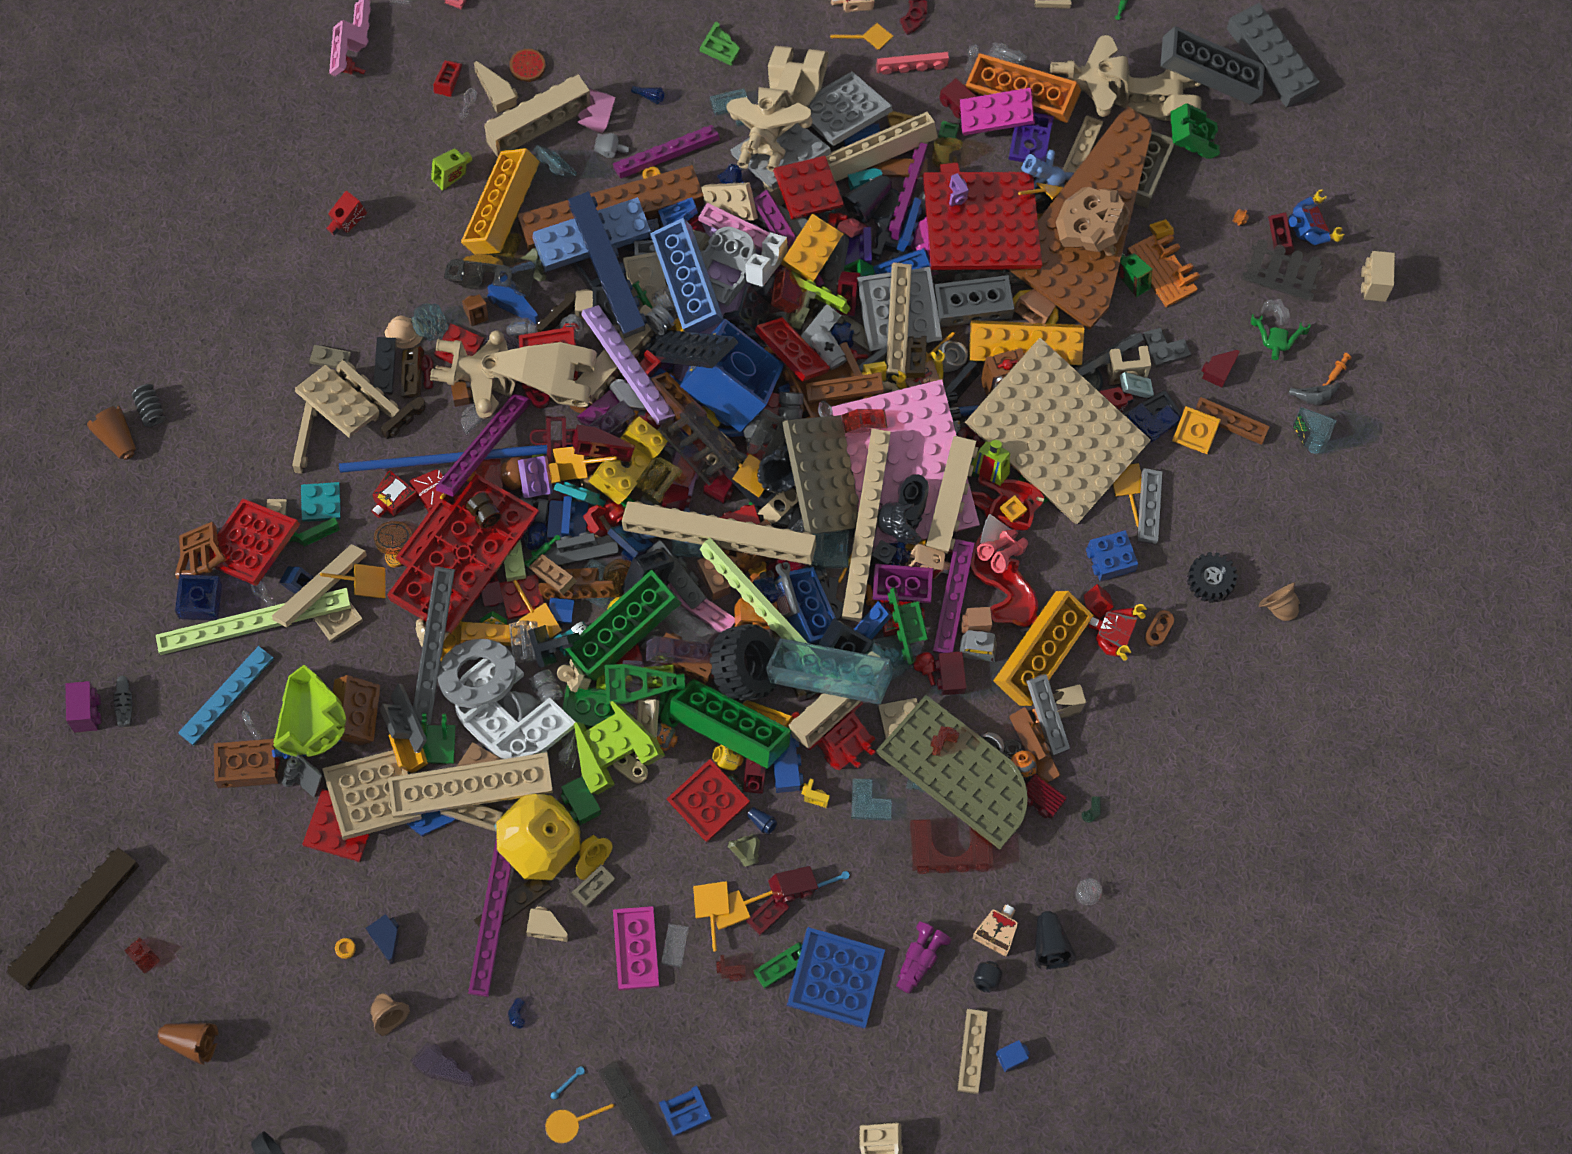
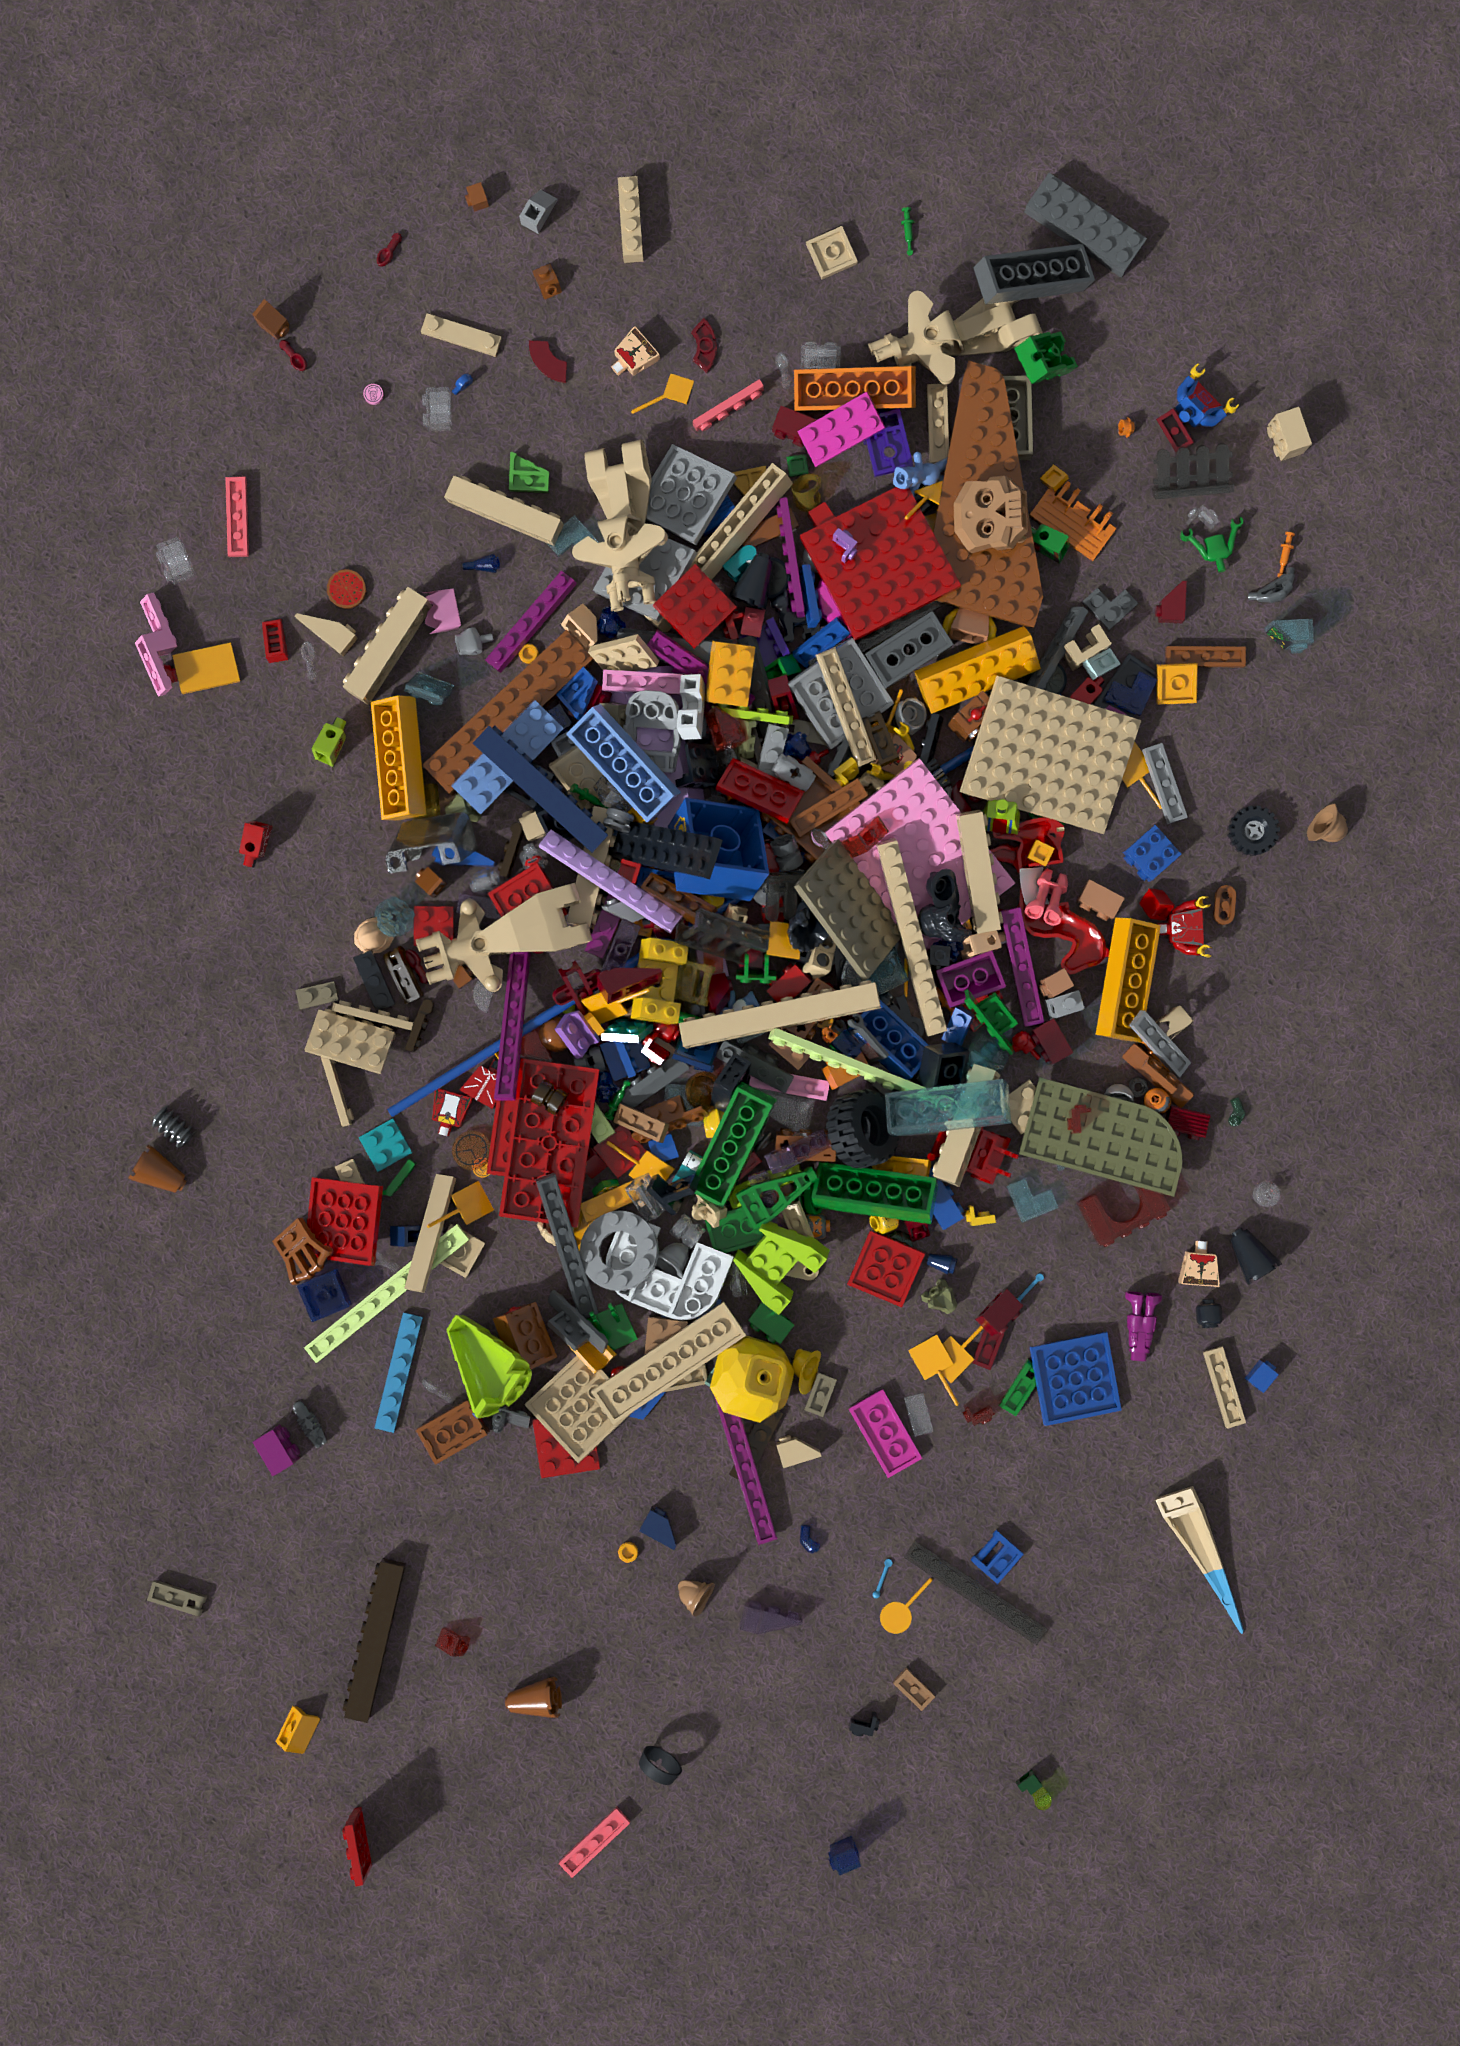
camera: 15 degrees left, 20 degrees up
none -> light orange tile [172,642,240,694]
none -> tan brick [444,476,564,546]
none -> light nougat slope [561,604,597,652]
none -> green plate [736,953,776,983]
none -> nougat brick [1076,879,1124,921]

